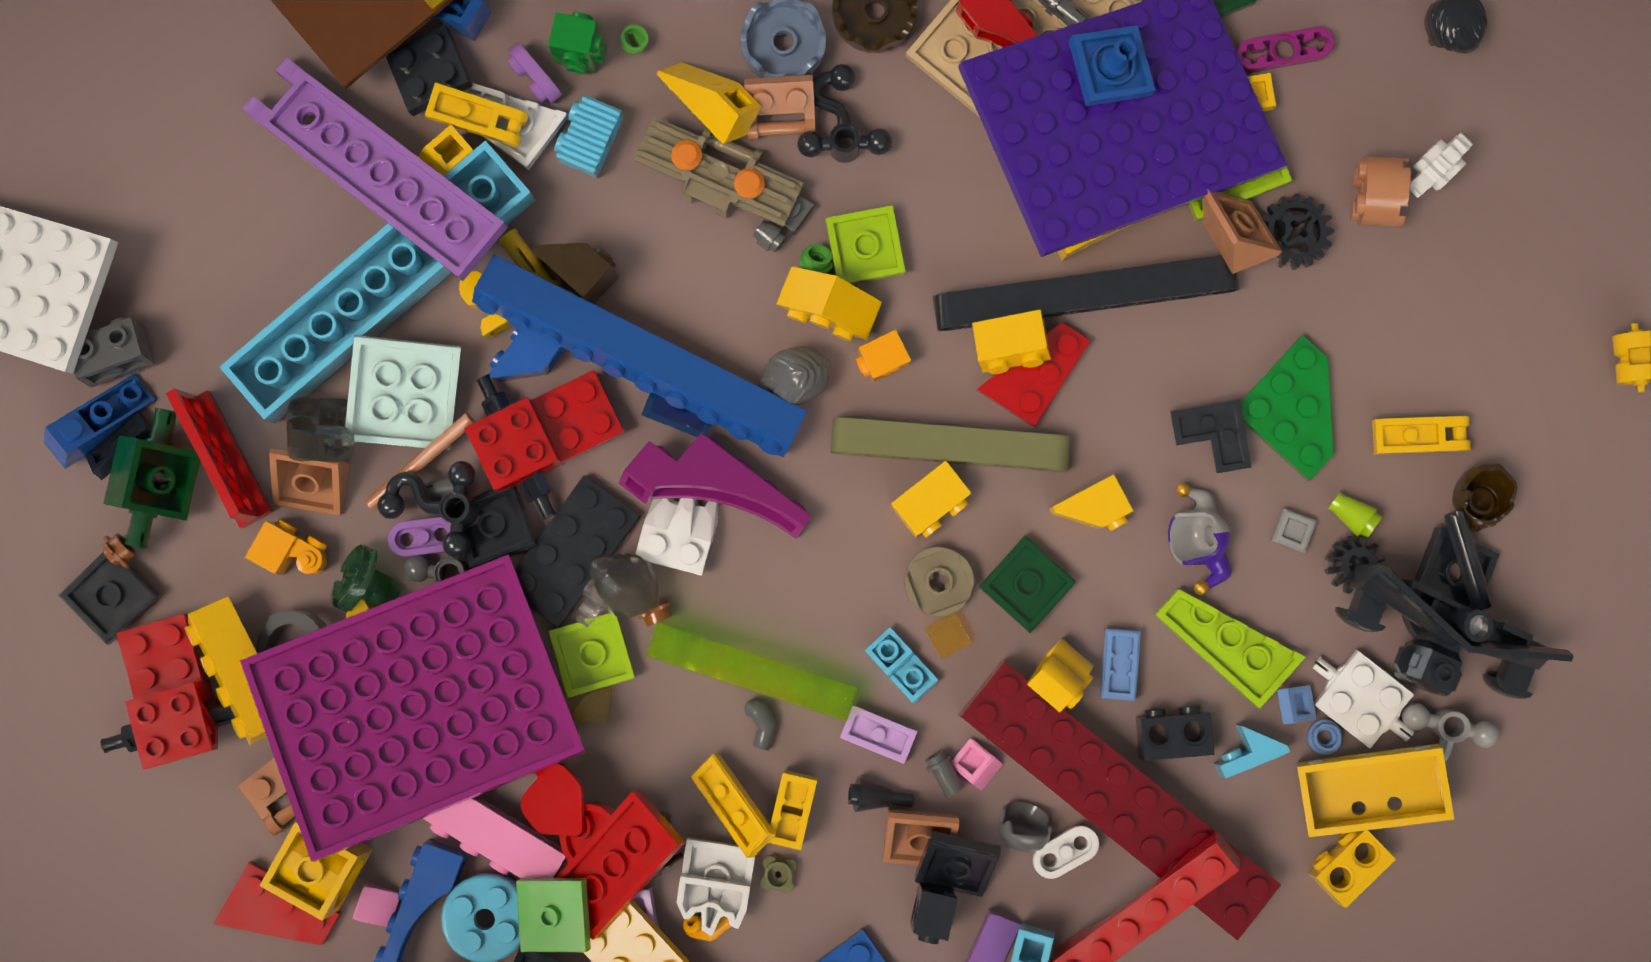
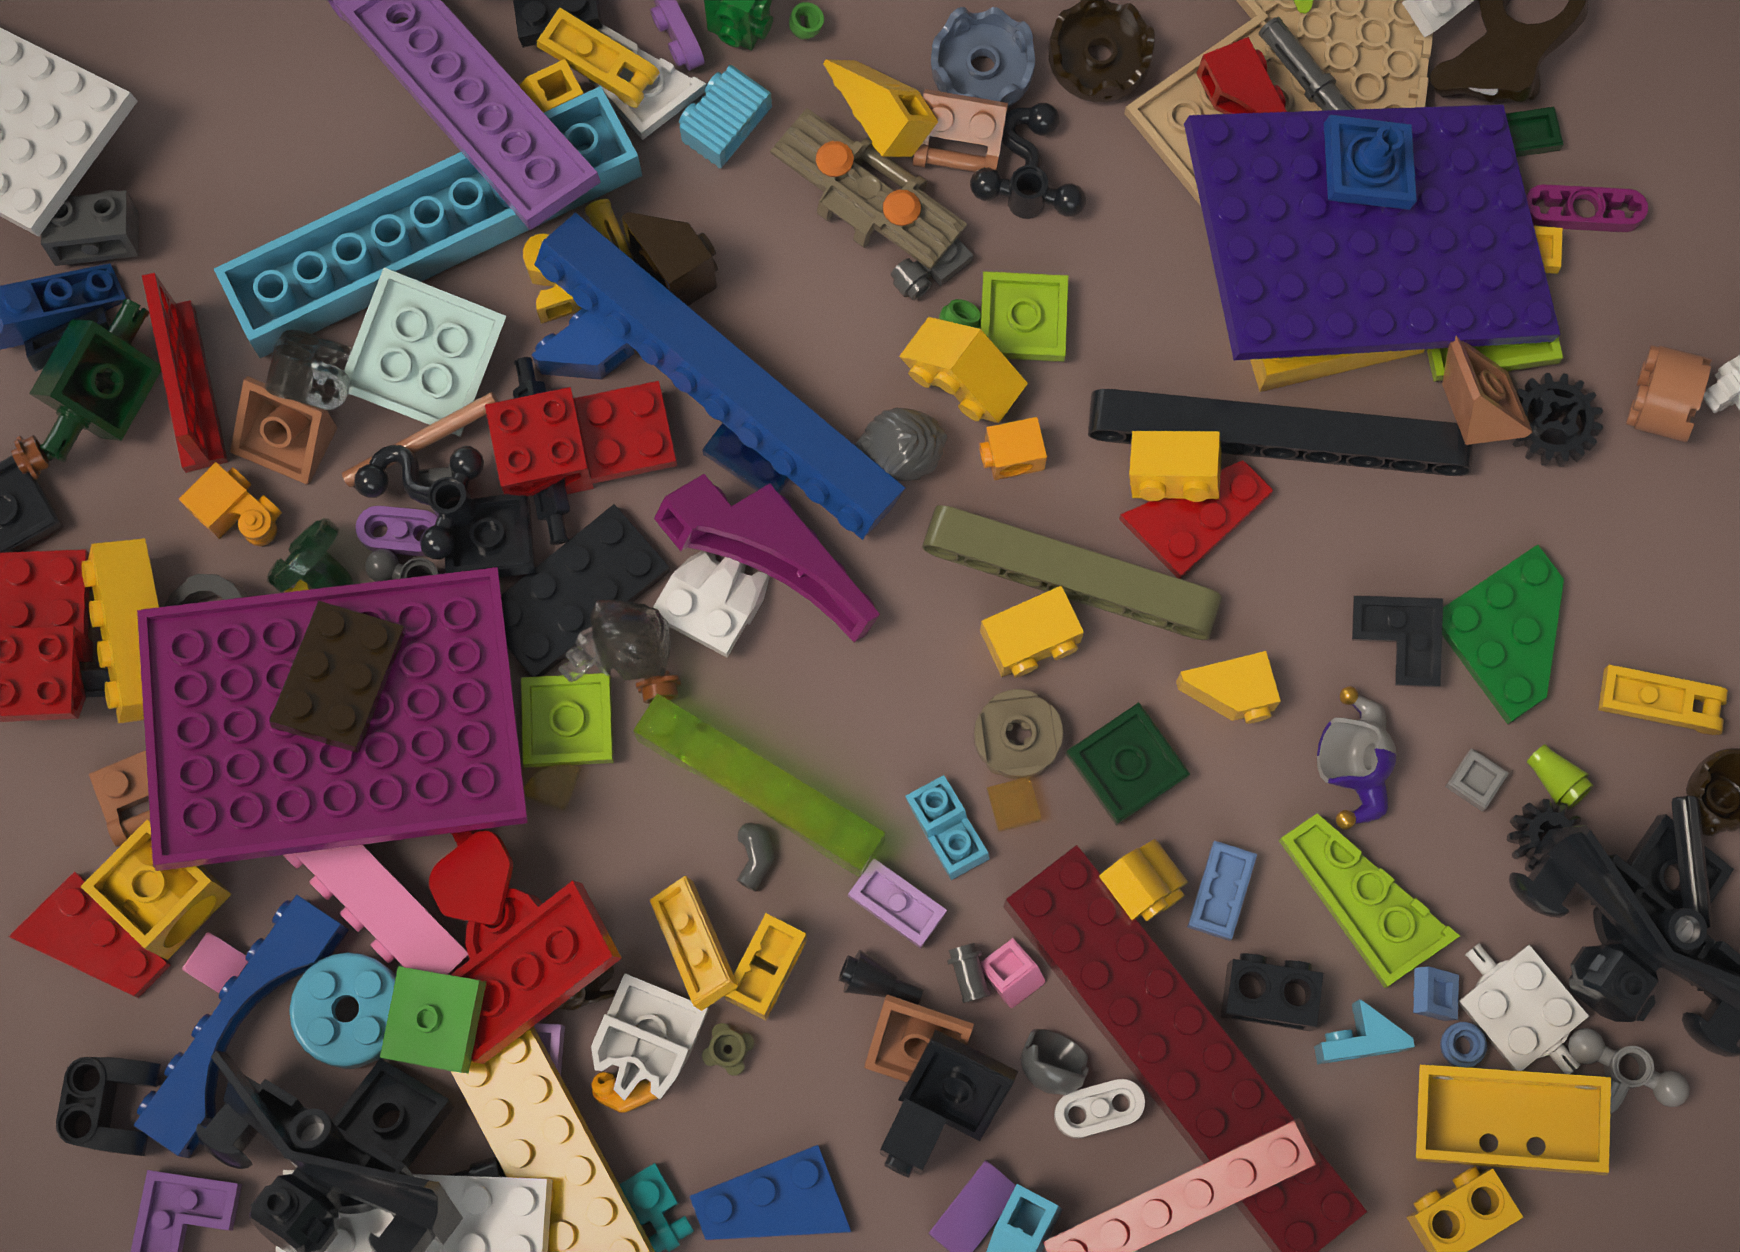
camera: 15 degrees right, 10 degrees down
none -> dark brown plate [269,600,406,753]

